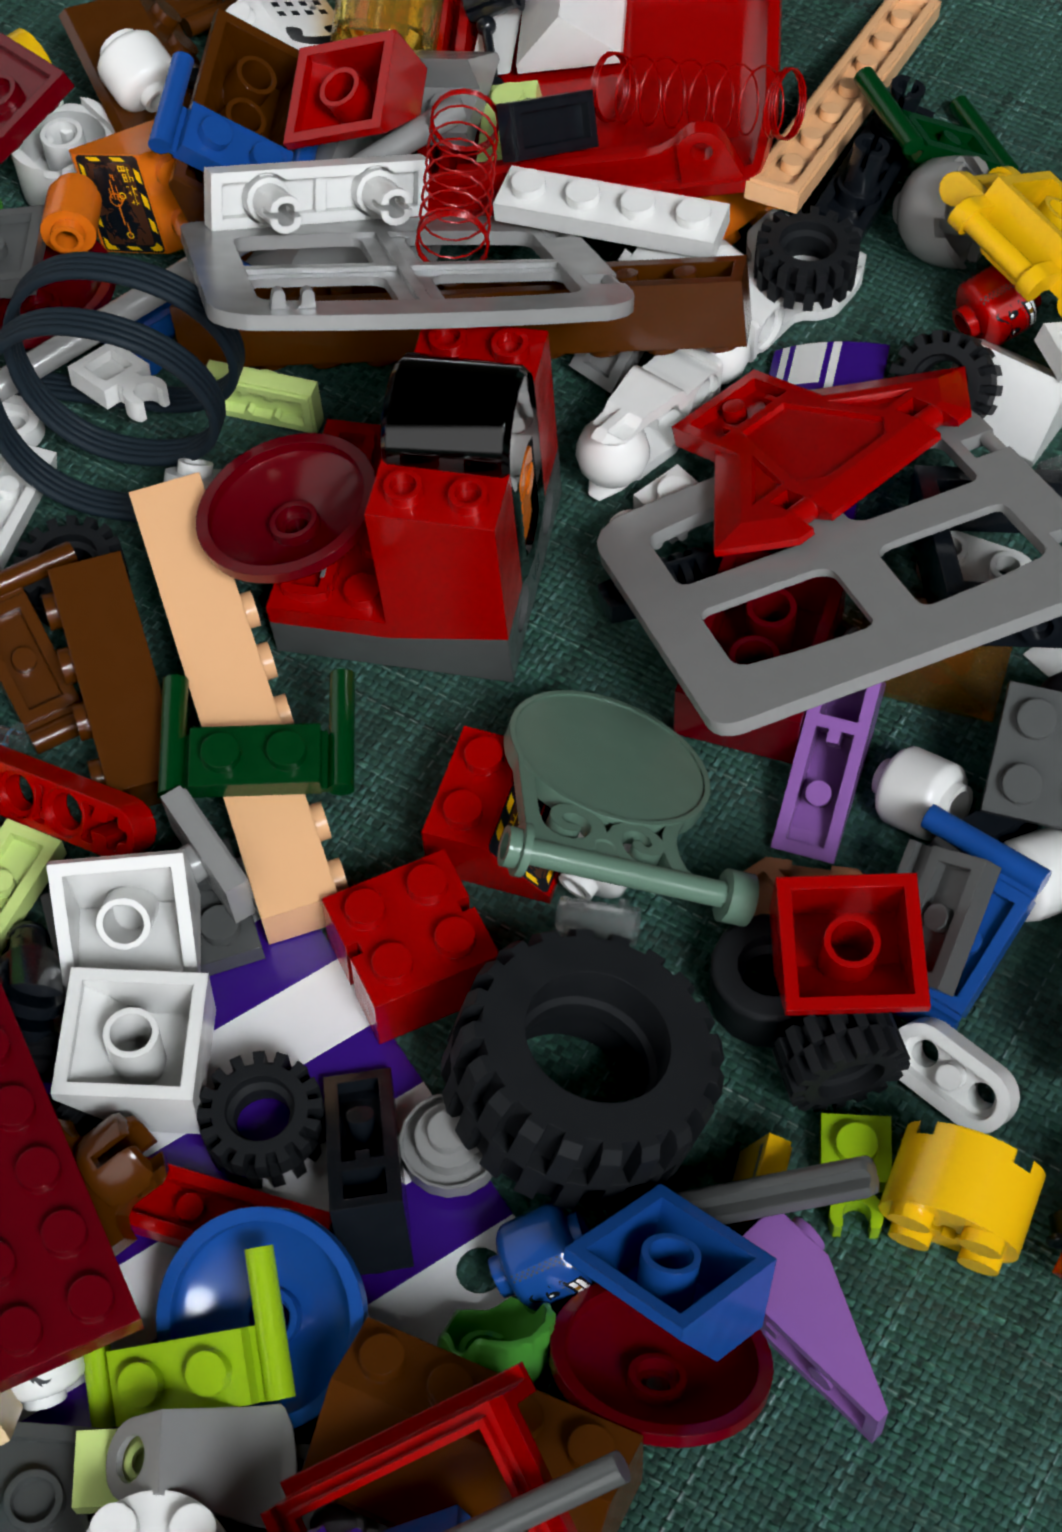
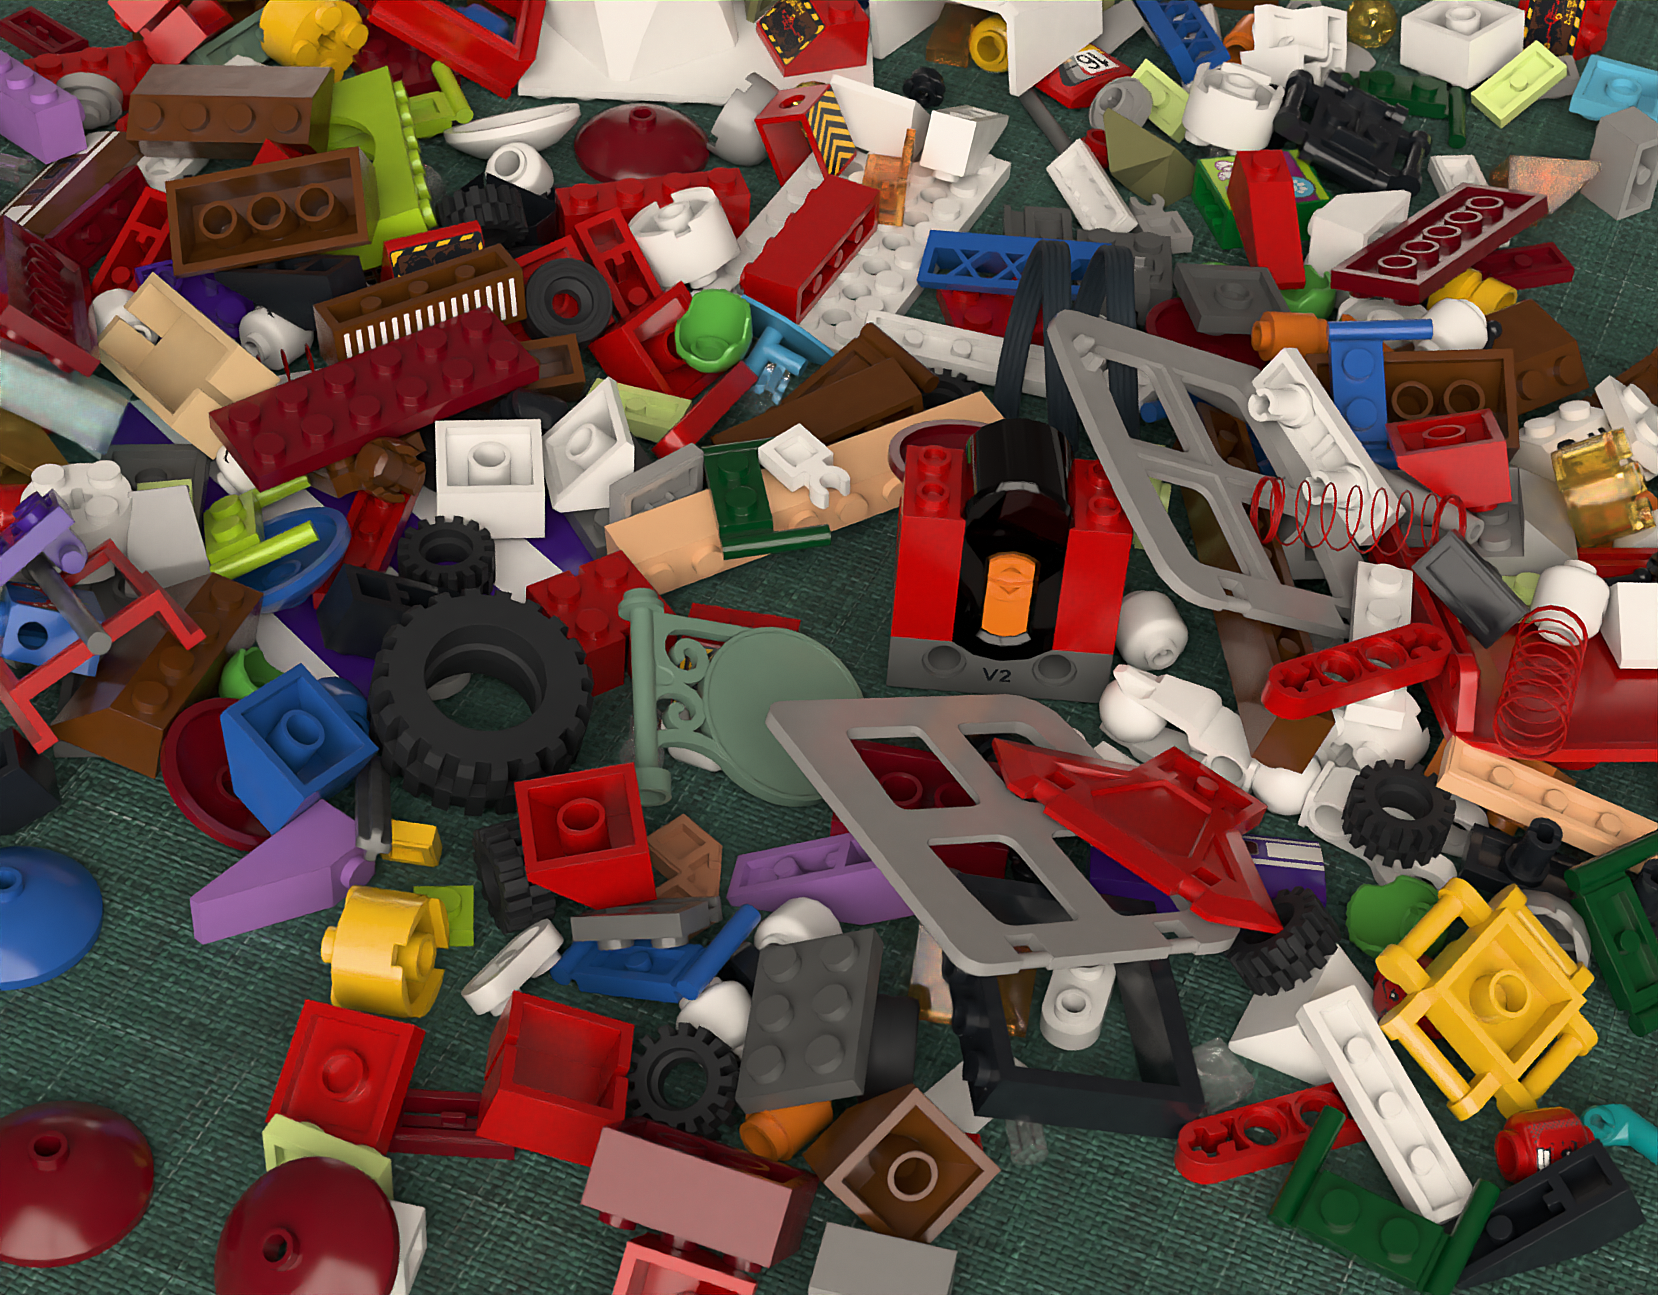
camera: 75 degrees right, 15 degrees down
none -> white plate [758,423,850,509]
none -> red beam [1261,623,1452,720]
none -> bright green hair [1345,875,1450,961]
none -> white head [1530,560,1610,646]

